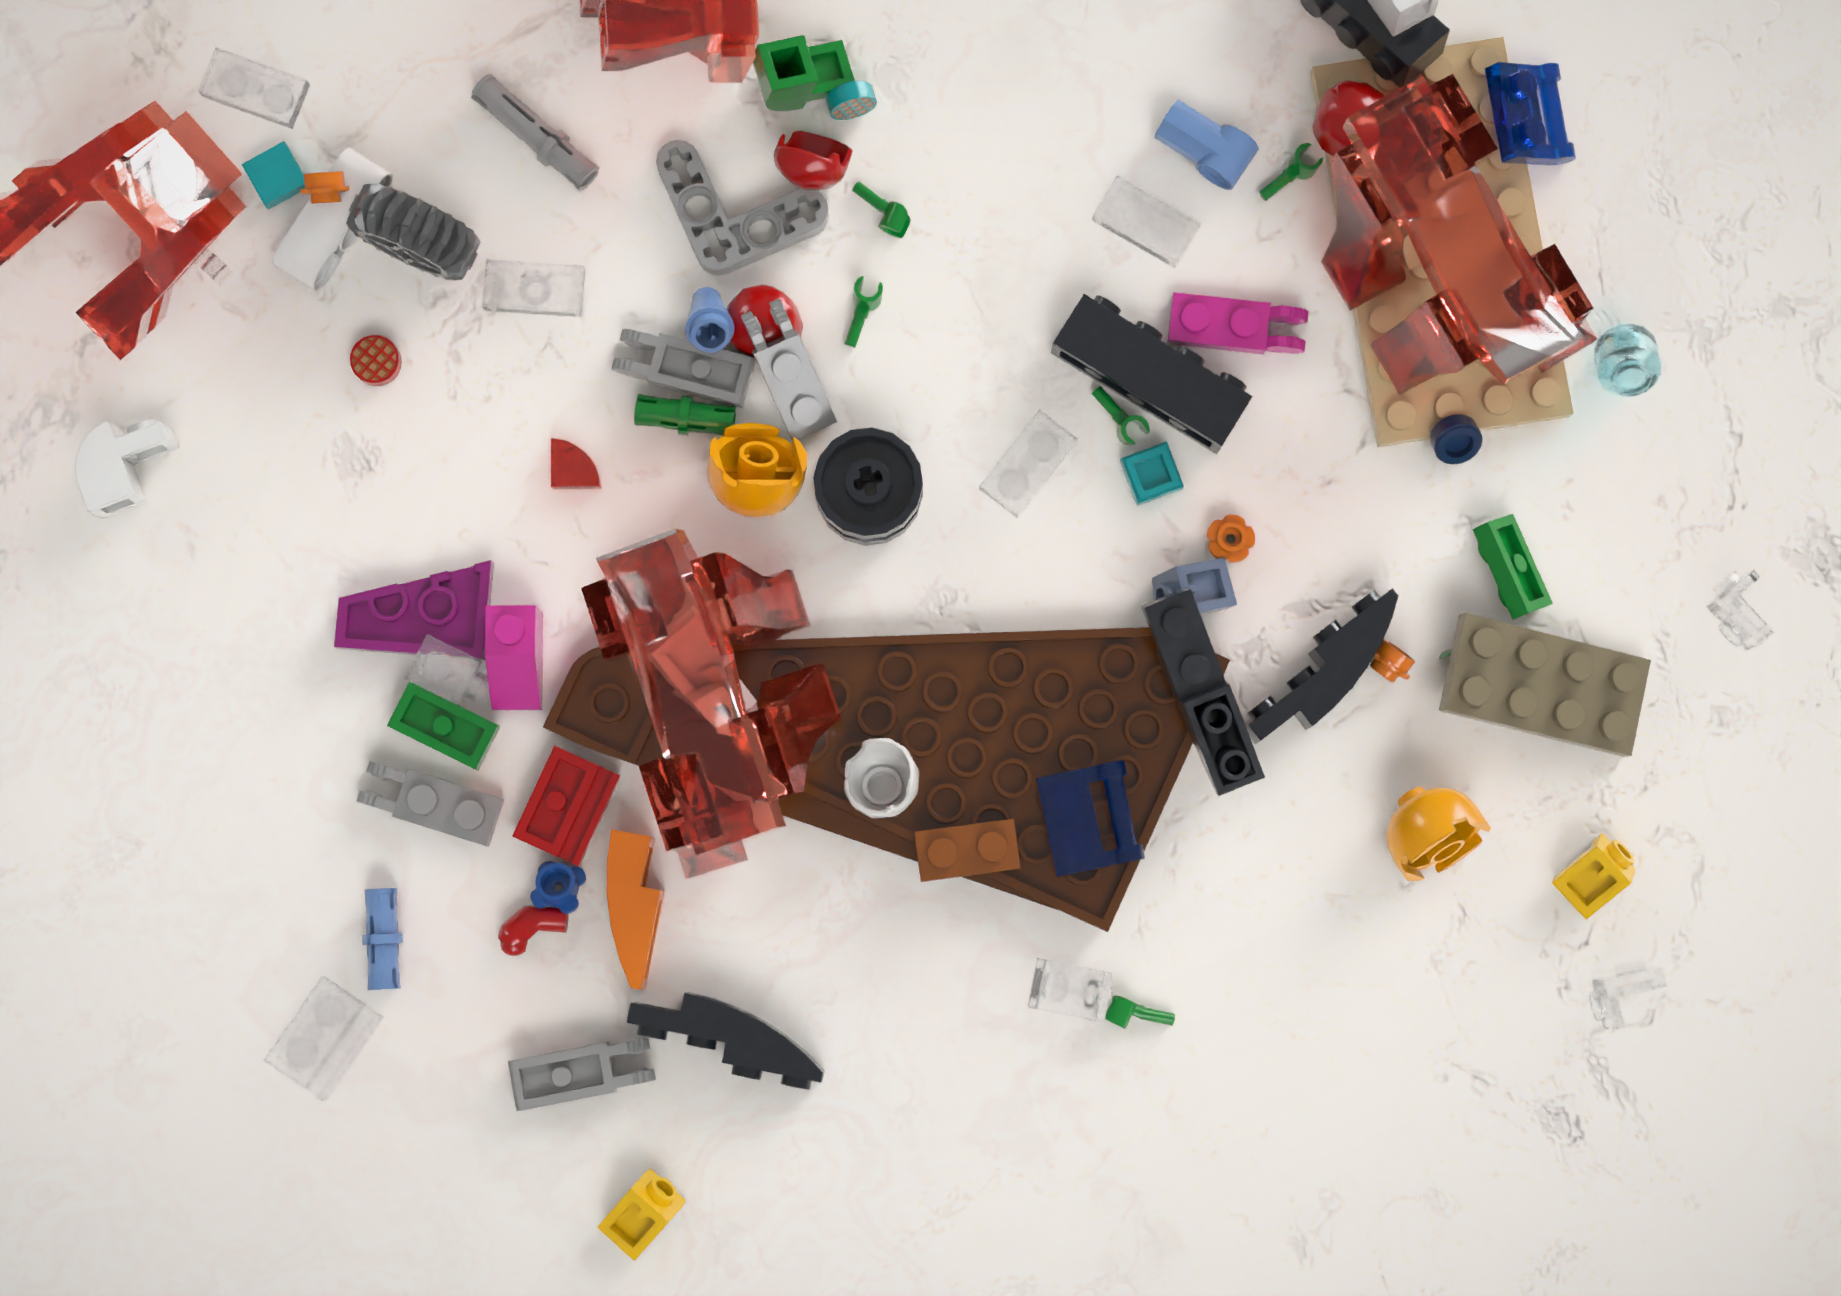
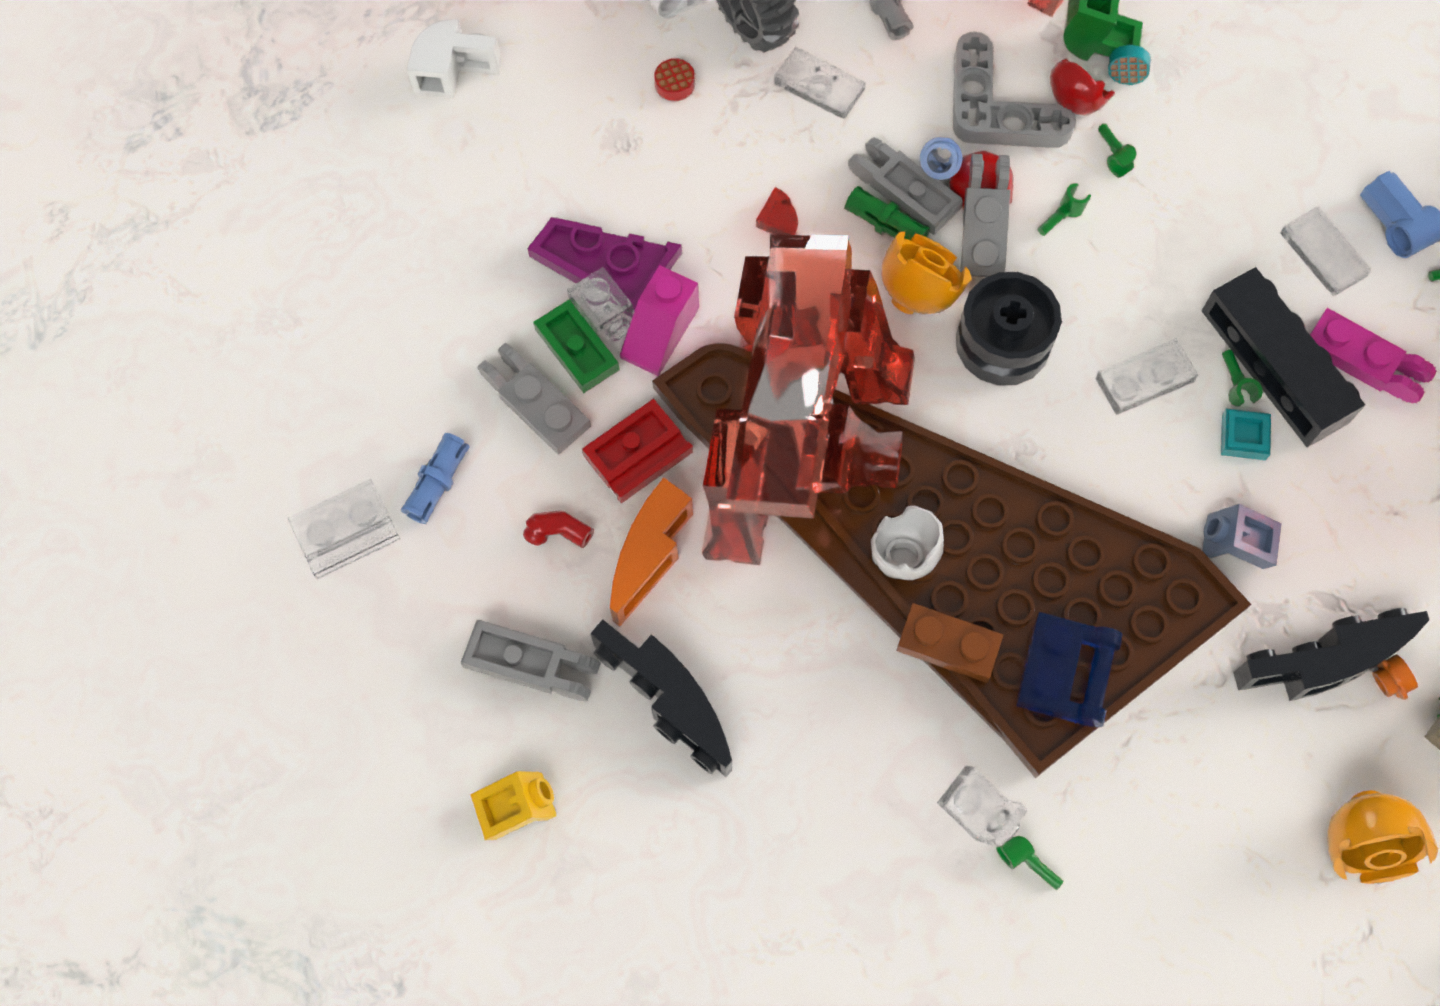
camera: 30 degrees right, 15 degrees down
blue plate [530,861,586,914] -> none
black slope [1141,587,1265,796] -> none
orange plate [1207,514,1255,563] -> none

